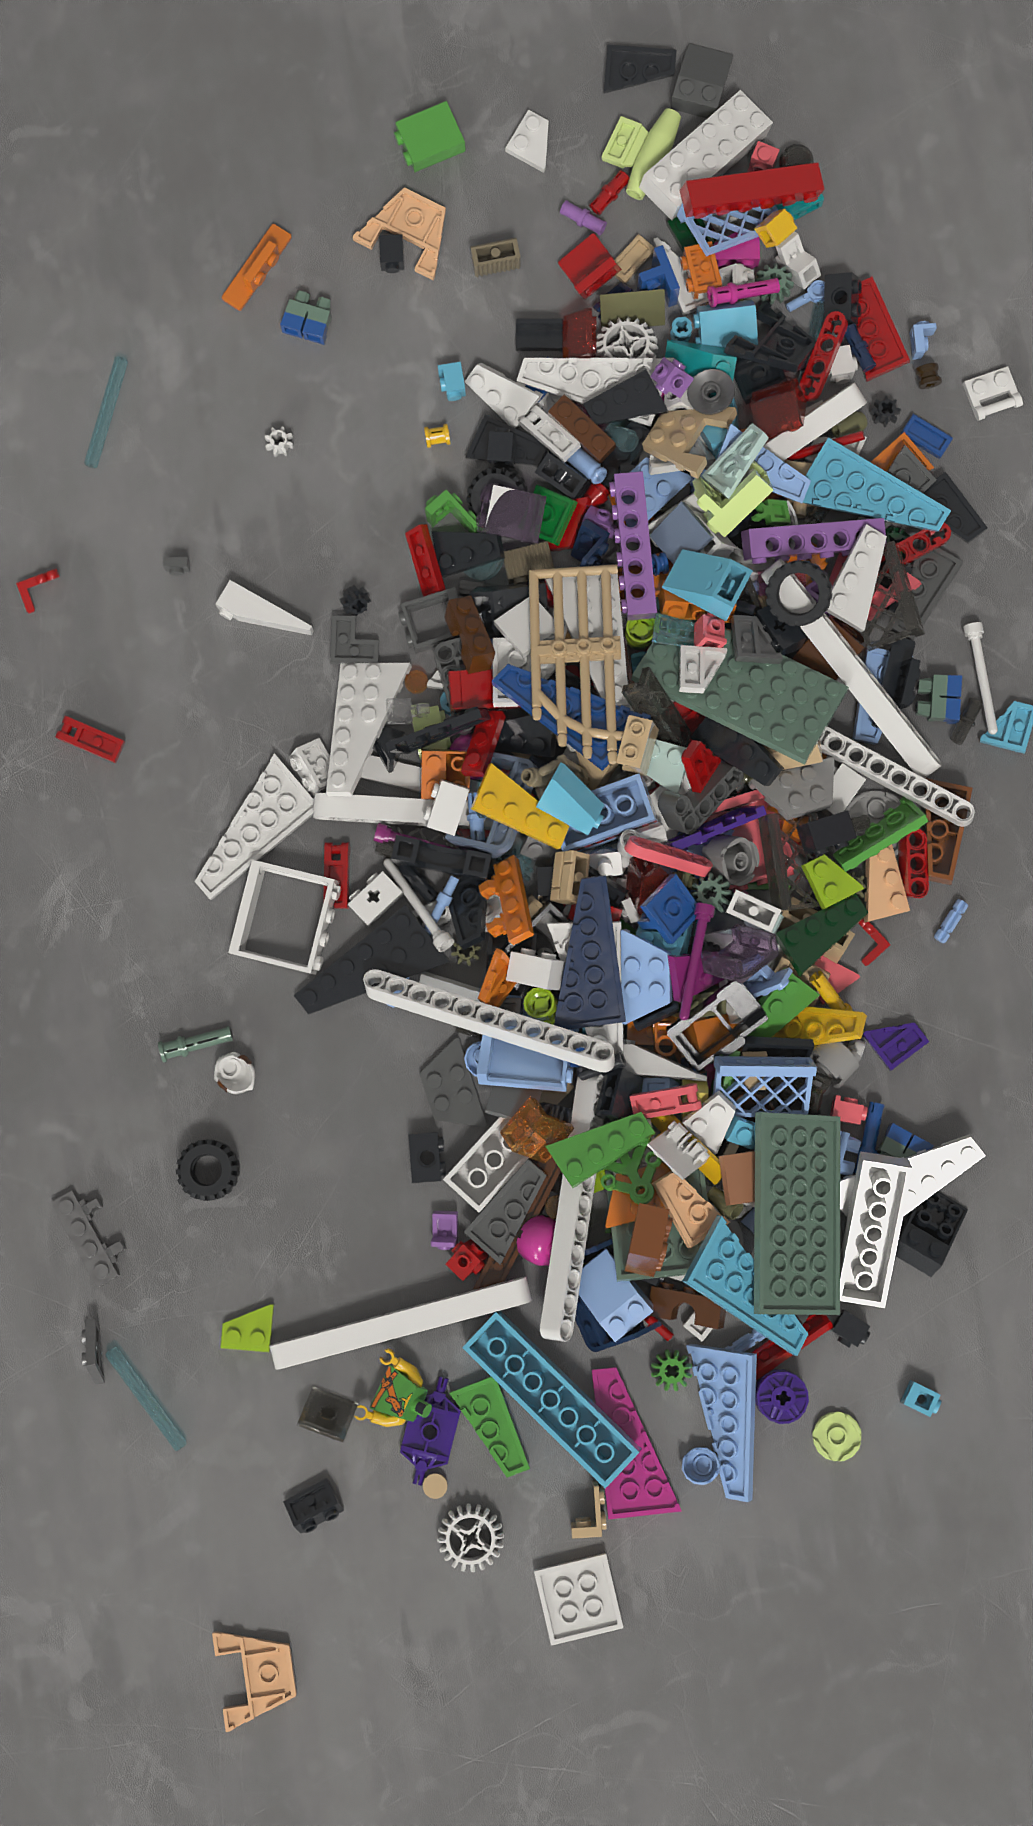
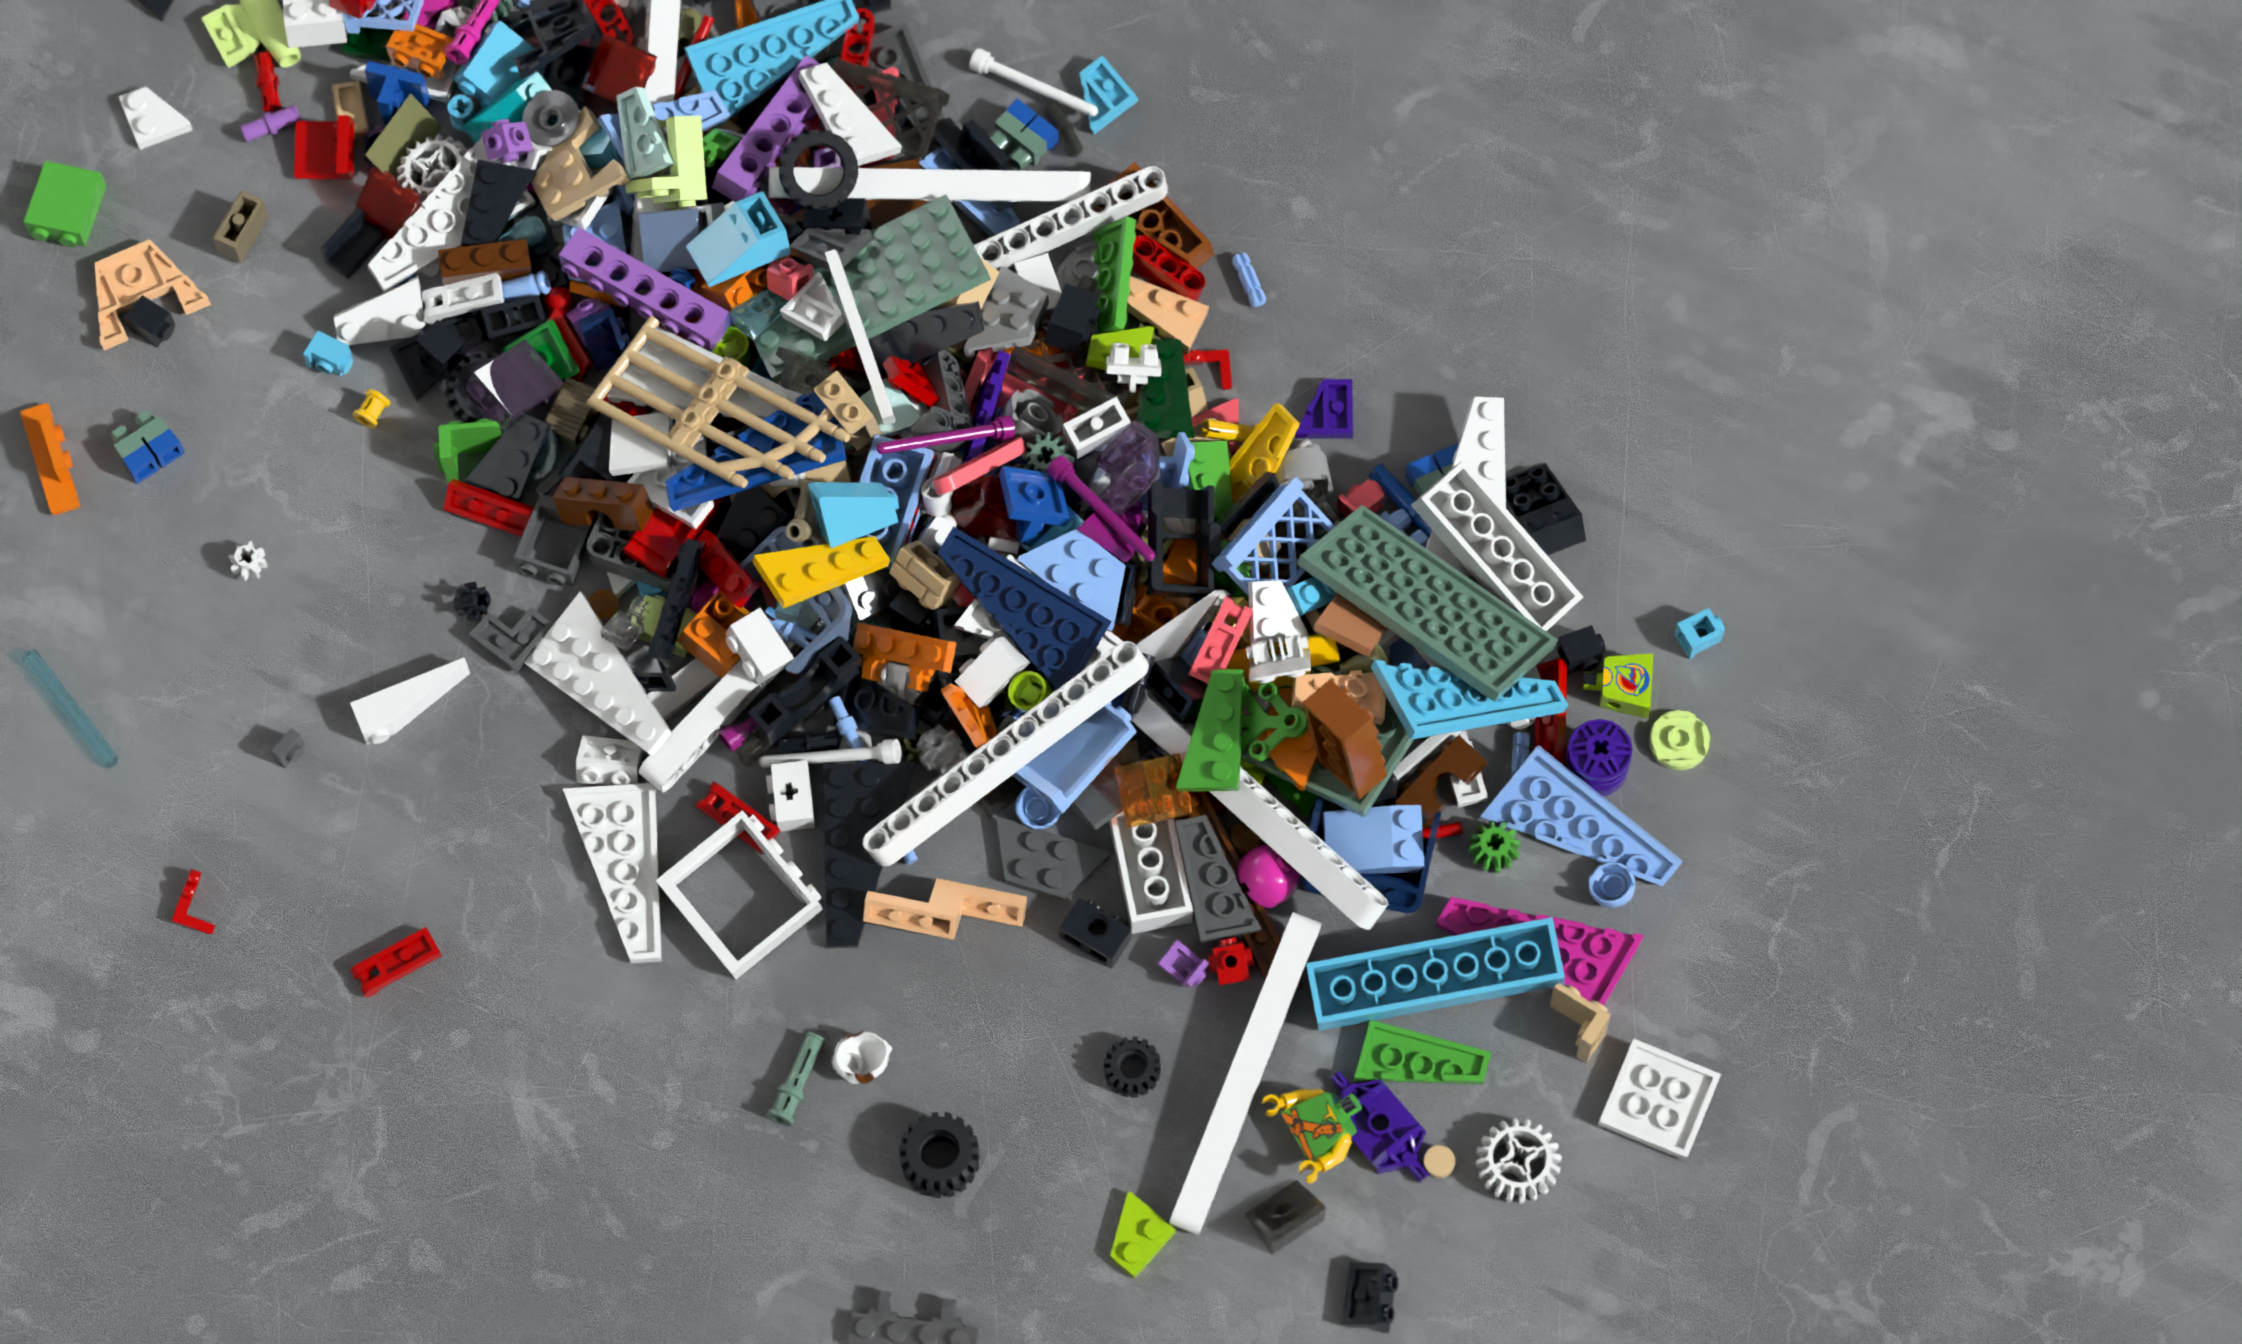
camera: 55 degrees left, 15 degrees down
none -> white tile [825,249,896,426]
none -> light nougat bracket [863,878,1027,940]
none -> magenta piece [876,415,1015,454]
none -> clear brick [916,724,967,776]
none -> black tyre [1104,1036,1161,1098]
none -> white hips [1105,343,1161,393]
none -> lime torso [1583,654,1654,719]

